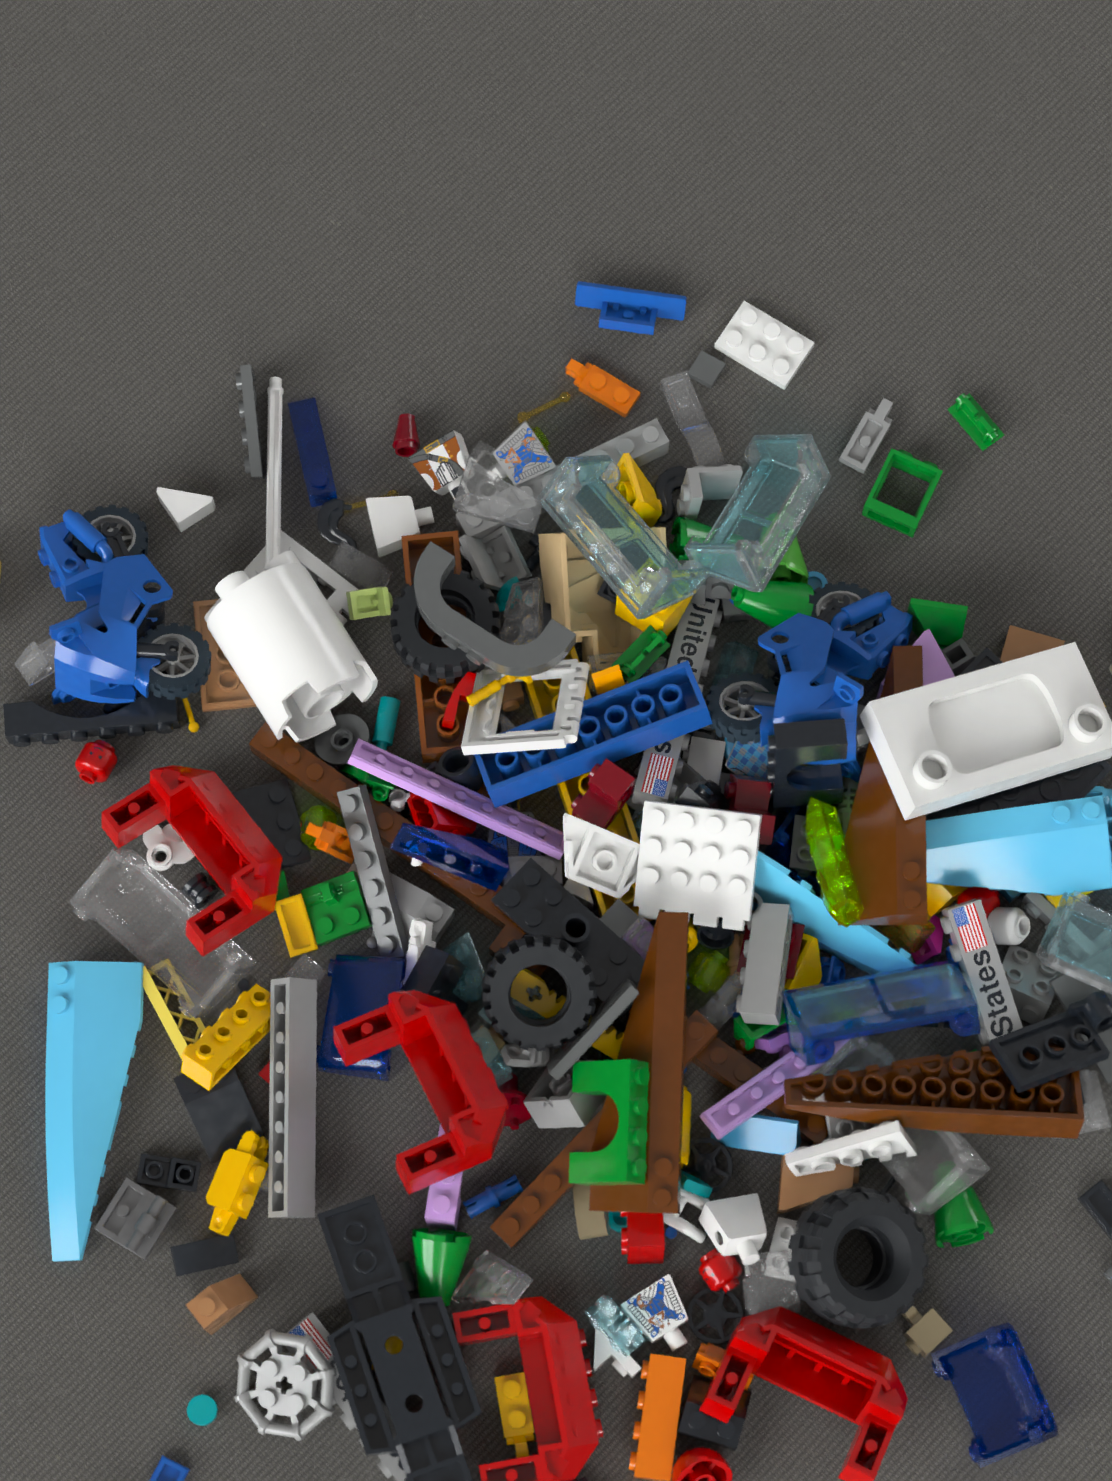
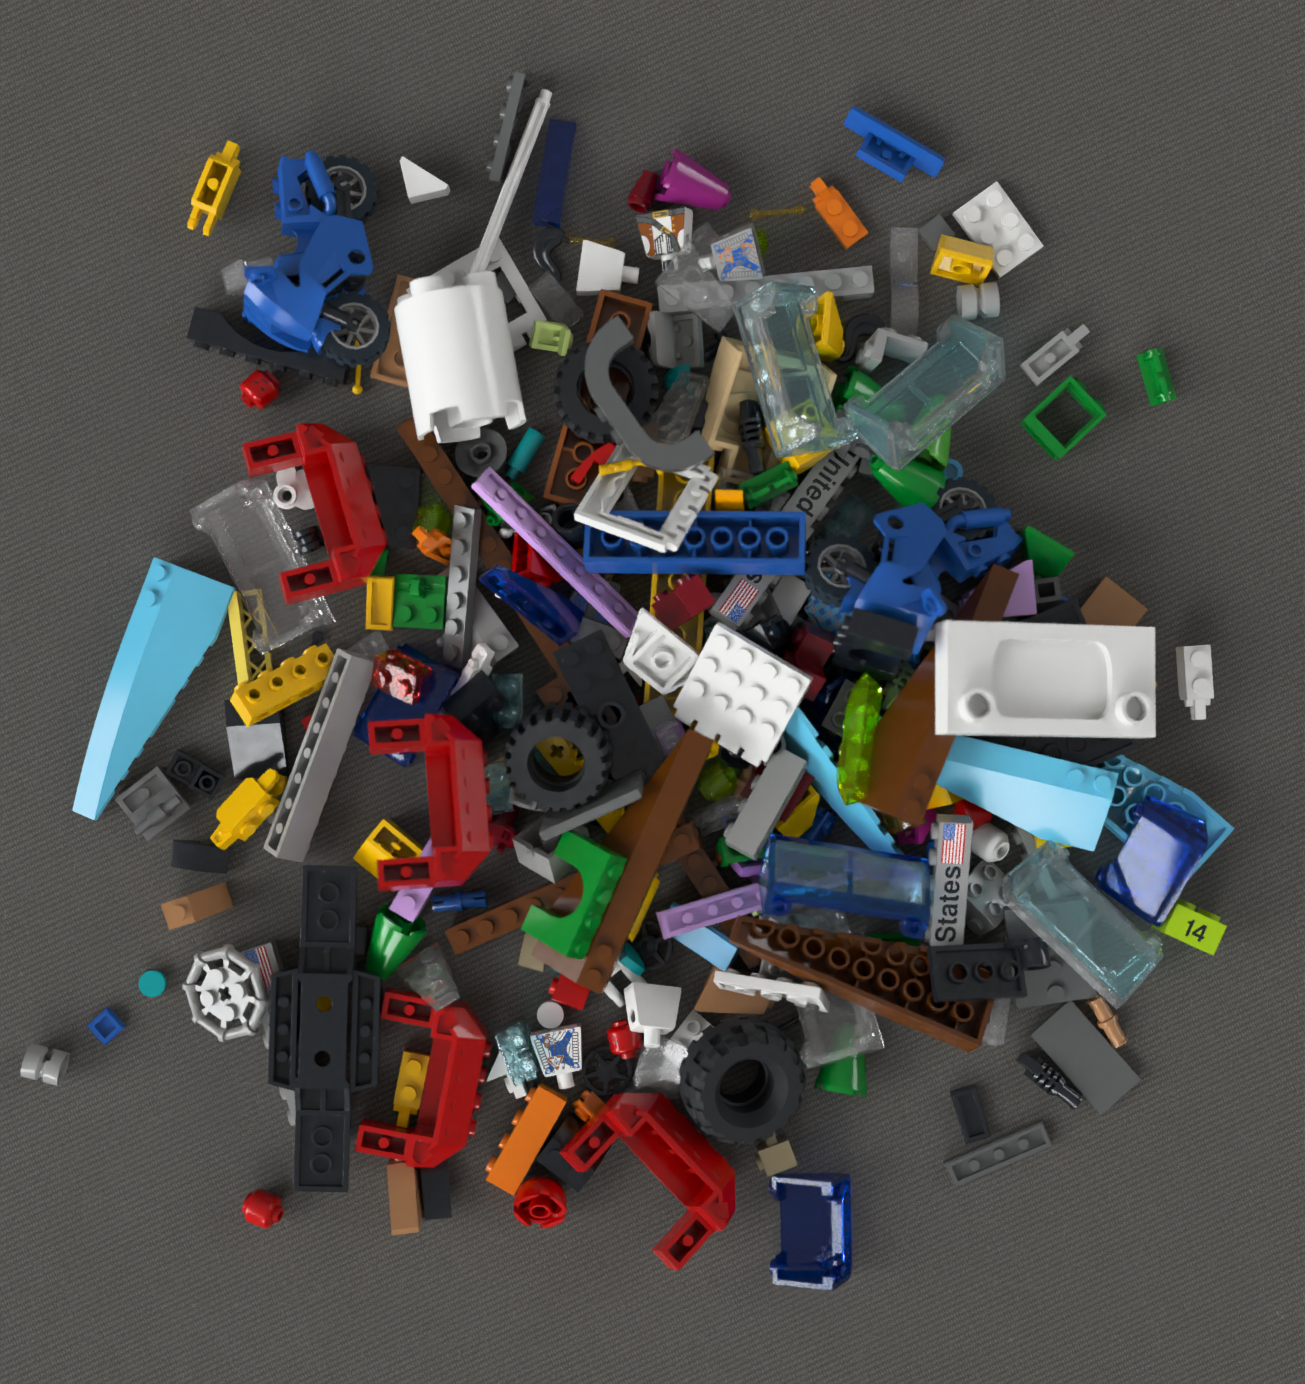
camera: 20 degrees right, 15 degrees up
none -> yellow slope [353,817,425,892]
none -> clear red bracket [371,649,432,706]
none -> white tile [537,1000,564,1028]
none -> magenta cone [654,148,732,211]
none -> black hinge [739,399,766,476]
none -> yellow slope [930,234,993,286]
none -> light grey wheel [956,282,1000,321]

